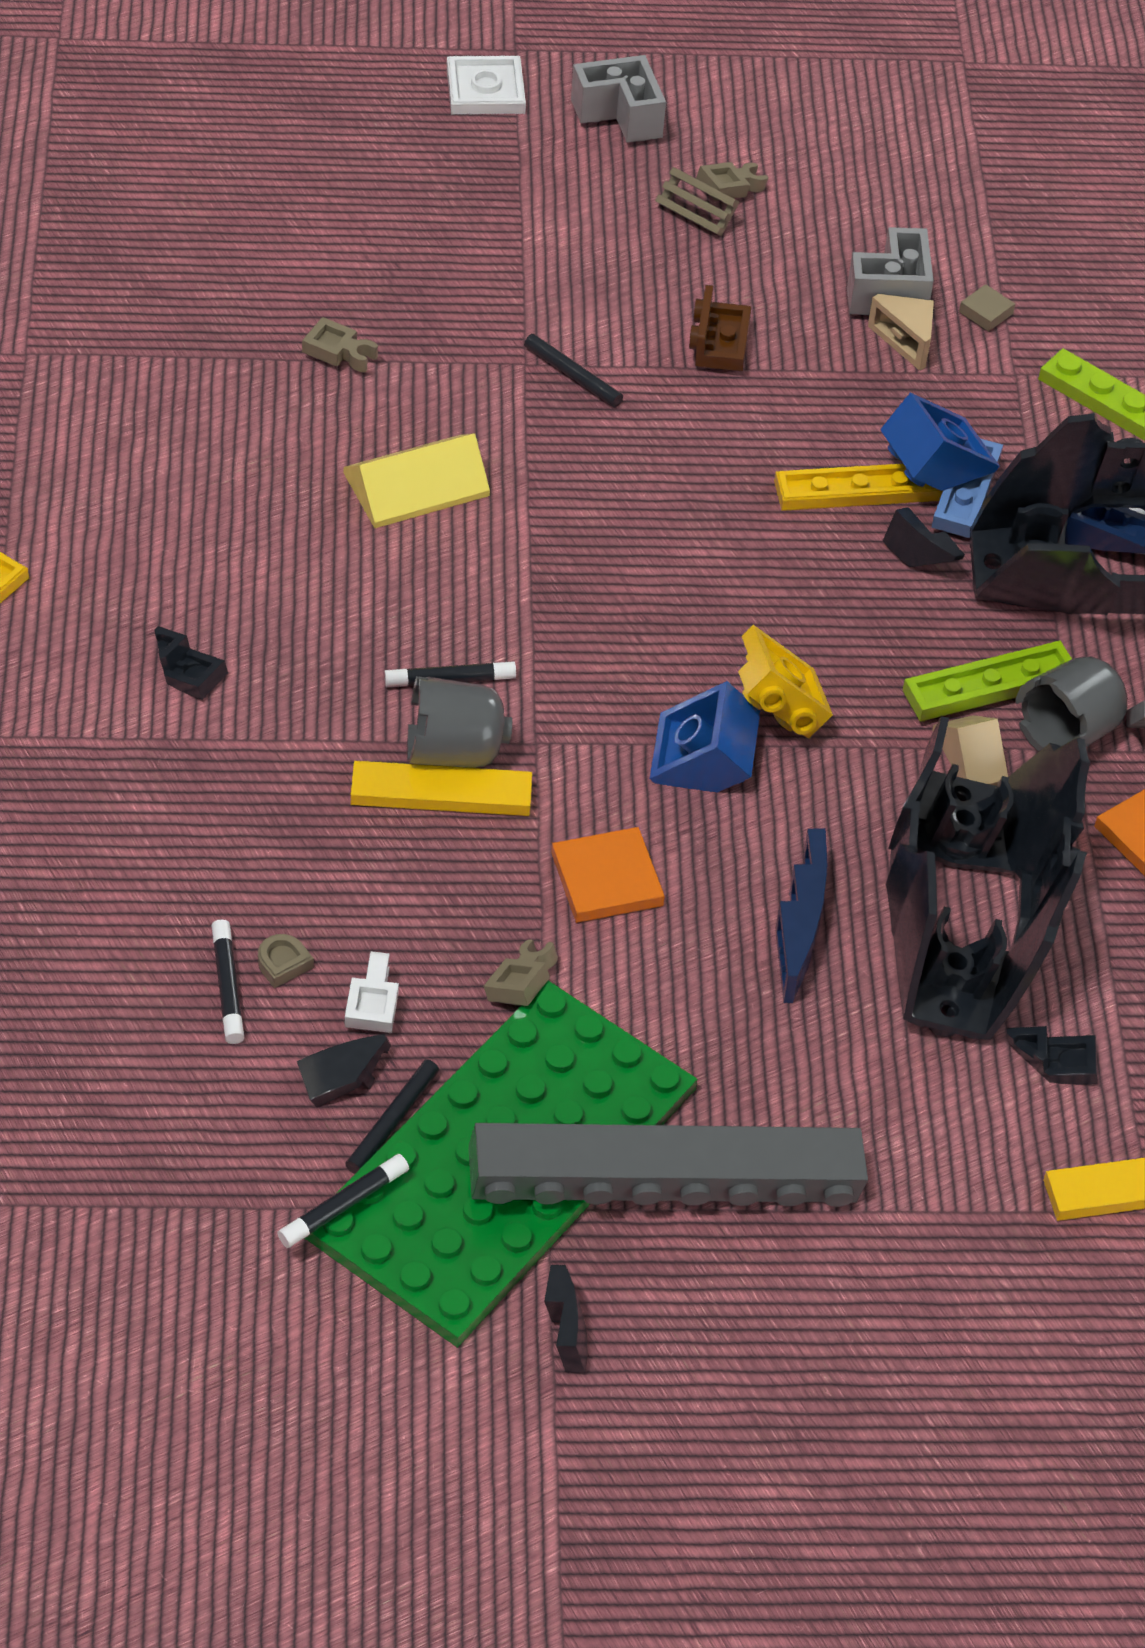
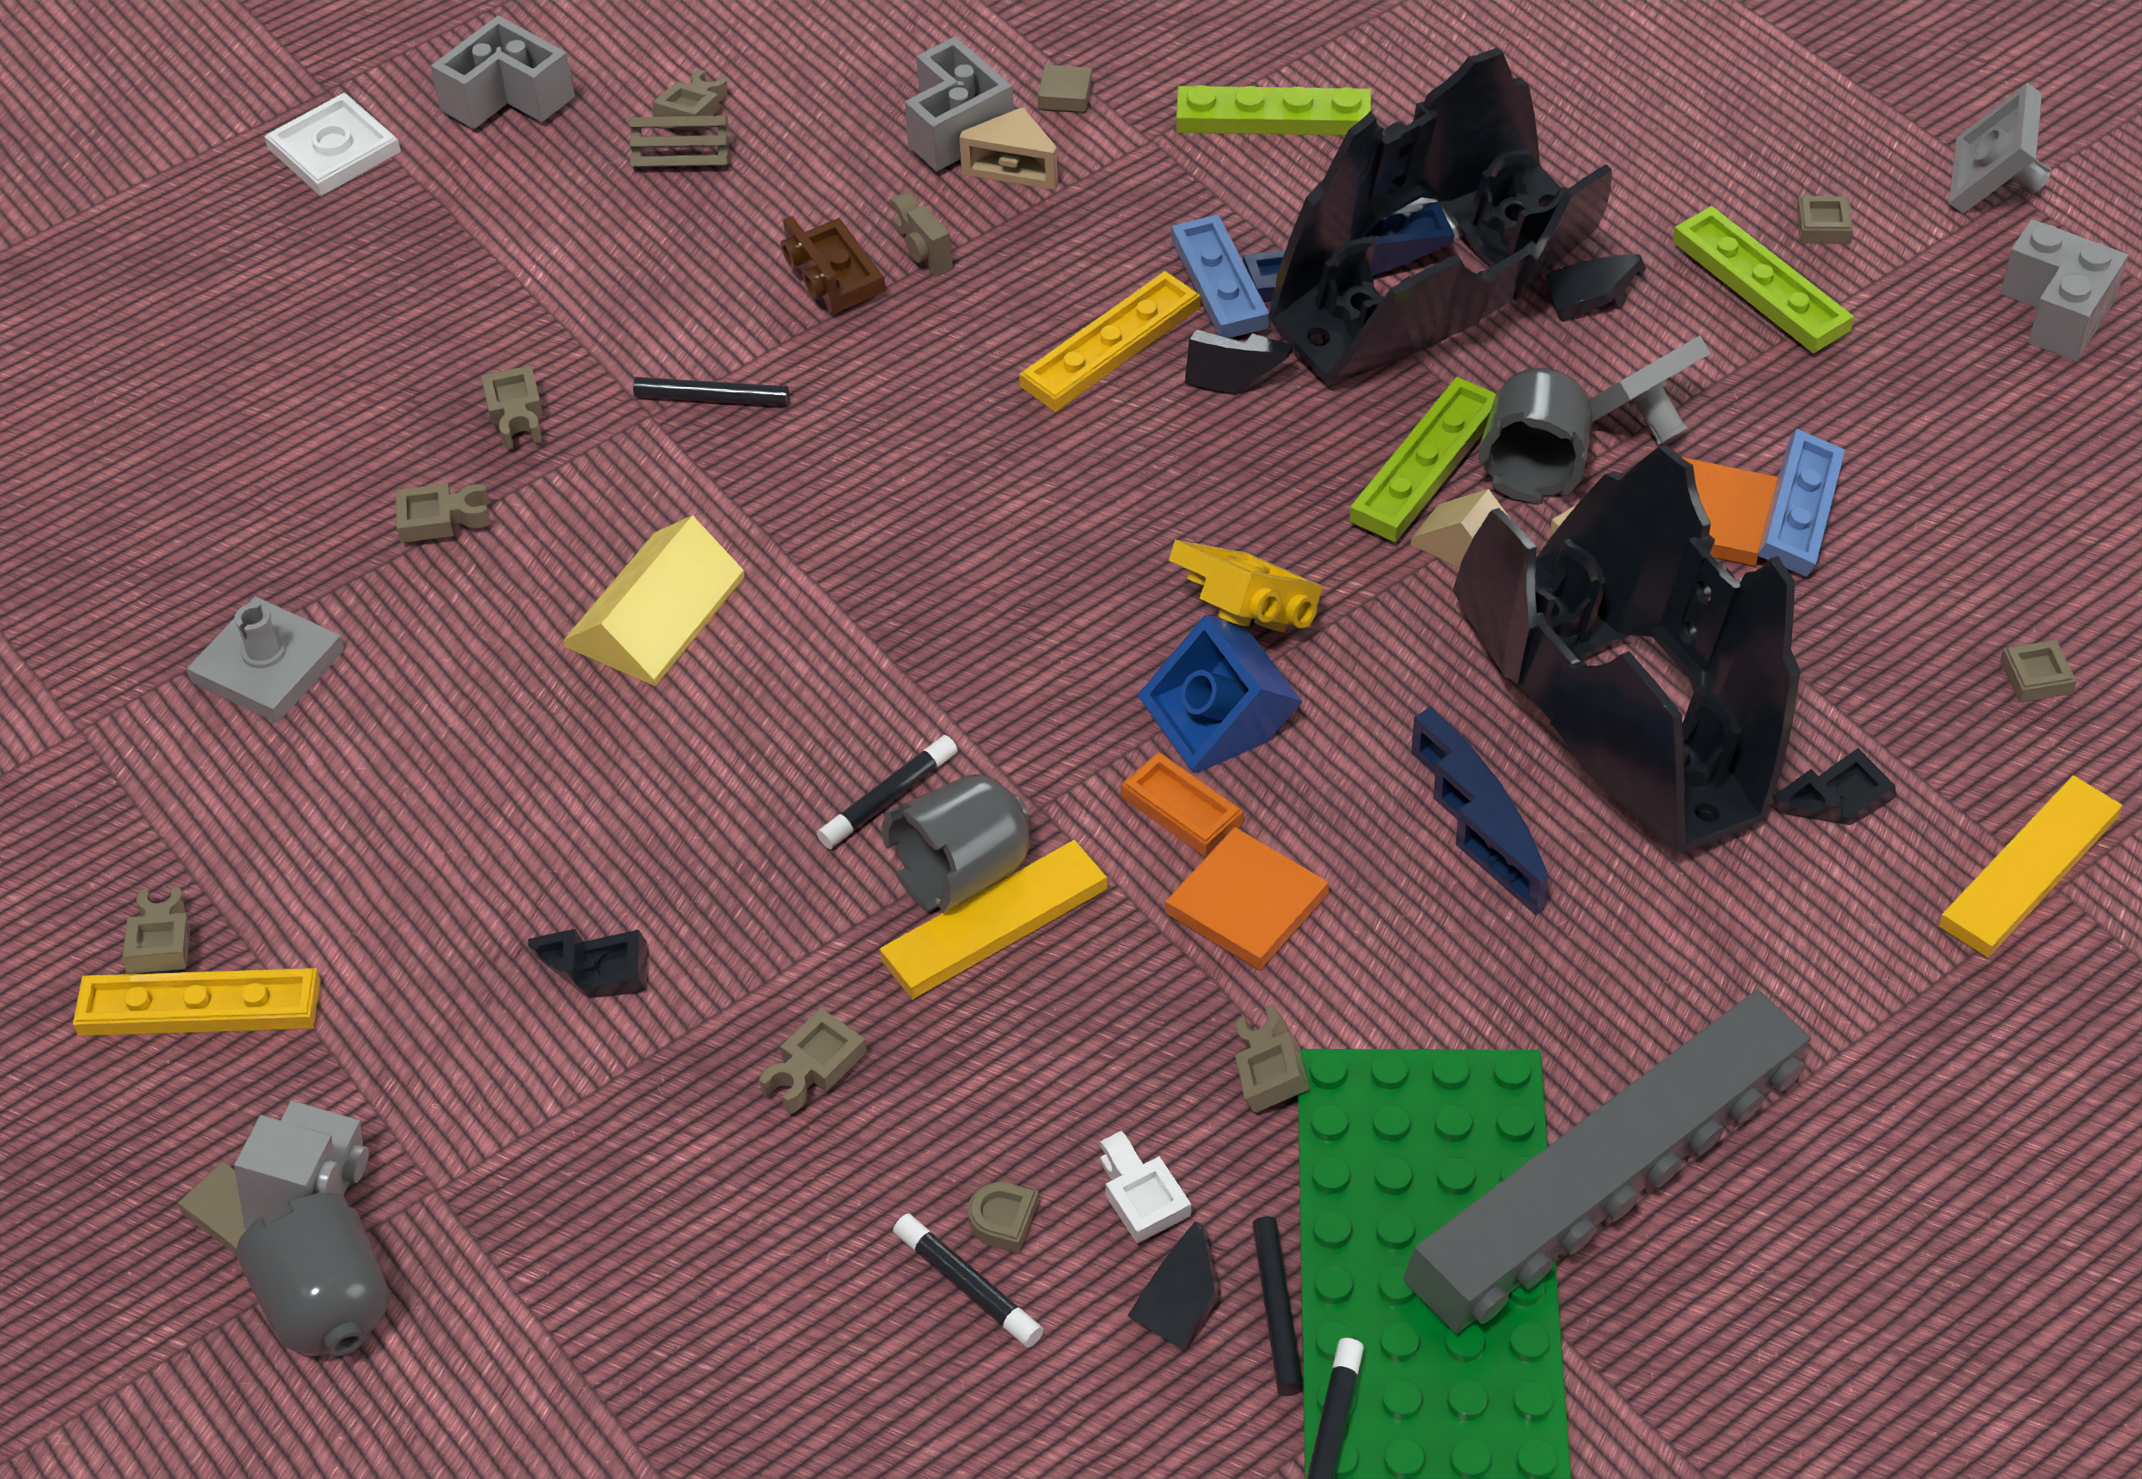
camera: 30 degrees left, 0 degrees up
black slope [544,1265,587,1373] -> none
blue slope [880,392,1000,491] -> none
none -> light grey tile [187,596,345,723]
none -> dark tan plate [481,365,543,449]
none -> dark tan plate [759,1008,867,1114]
none -> dark tan plate [890,192,953,278]
none -> orange tile [1120,752,1244,857]

